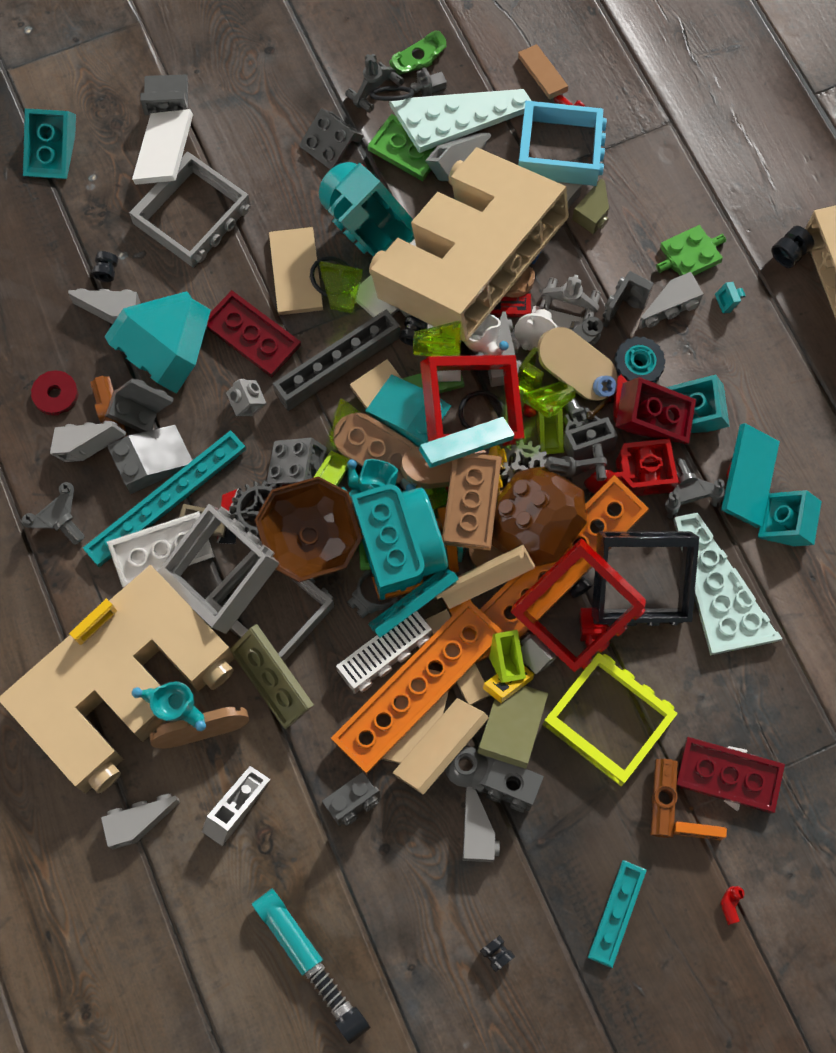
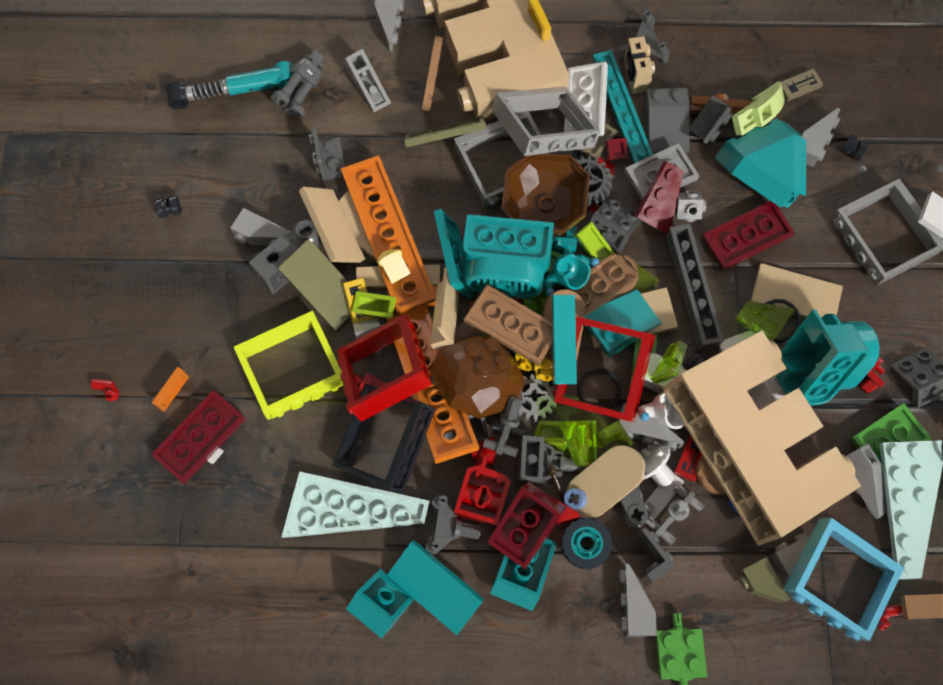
camera: 115 degrees right, 0 degrees up
dark red tile [31,370,79,416] -> none
light grey slope [50,421,126,462] -> none
teal piece [132,681,206,732] -> none
white brick [336,611,432,694] -> none
teal tile [587,860,647,968] -> none
dark orange piece [651,759,678,838] -> none
teal tile [715,282,746,314] -> none
none -> dark grey piece [271,49,325,119]
none -> light yellow tile [378,249,410,284]
none -> dark red plate [605,138,629,161]
none -> tan piece [623,36,655,94]
none -> light grey plate [624,143,699,200]
none -> dark red wing [634,161,684,234]
none -> yellowish green slope [732,82,785,136]
none -> dark tan tile [781,68,823,102]

